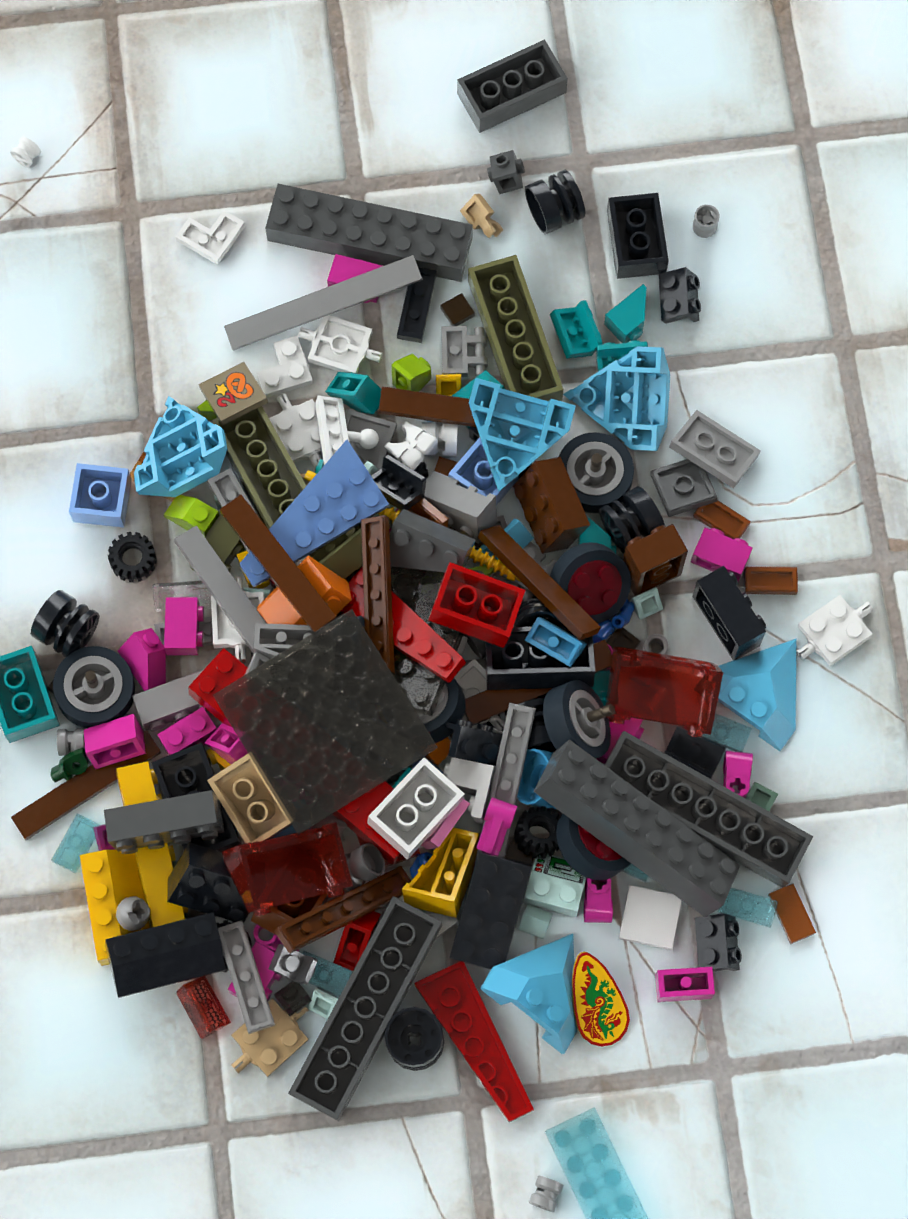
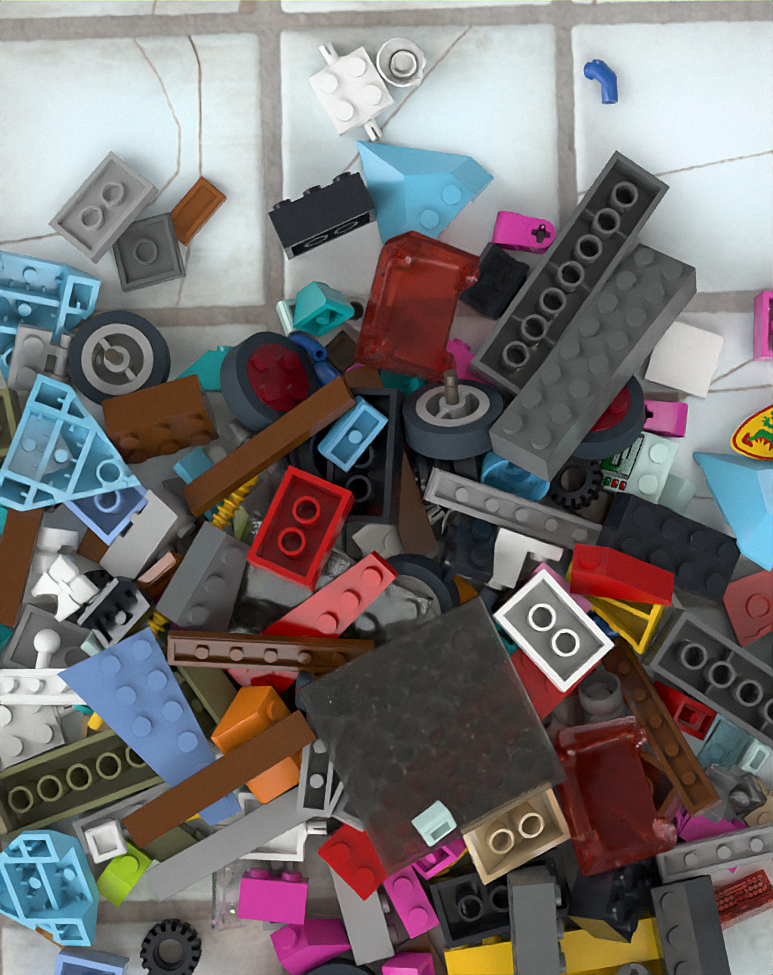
camera: 75 degrees left, 15 degrees up
dark pink piece [476,797,518,856] -> none
black wheel [599,486,666,554] -> none
reddish brown brick [623,524,688,596] -> none
dark pink brick [691,528,753,582] -> none
clear light blue plate [693,708,752,752] -> none
black bracket [695,913,742,971] -> none
clear light blue plate [718,888,778,928] -> none
dark orange tile [744,567,798,595] -> none
sand green plate [746,782,778,811] -> none
dark orange tile [768,884,816,945] -> none
none -> light grey plate [6,323,75,392]
none -> white tile [84,819,129,864]
none -> teal slope [292,281,355,337]
none -> white hair [376,37,426,88]
none -> light aqua slope [411,800,457,847]
none -> red slope [570,543,674,606]
none -> blue arm [583,59,618,105]

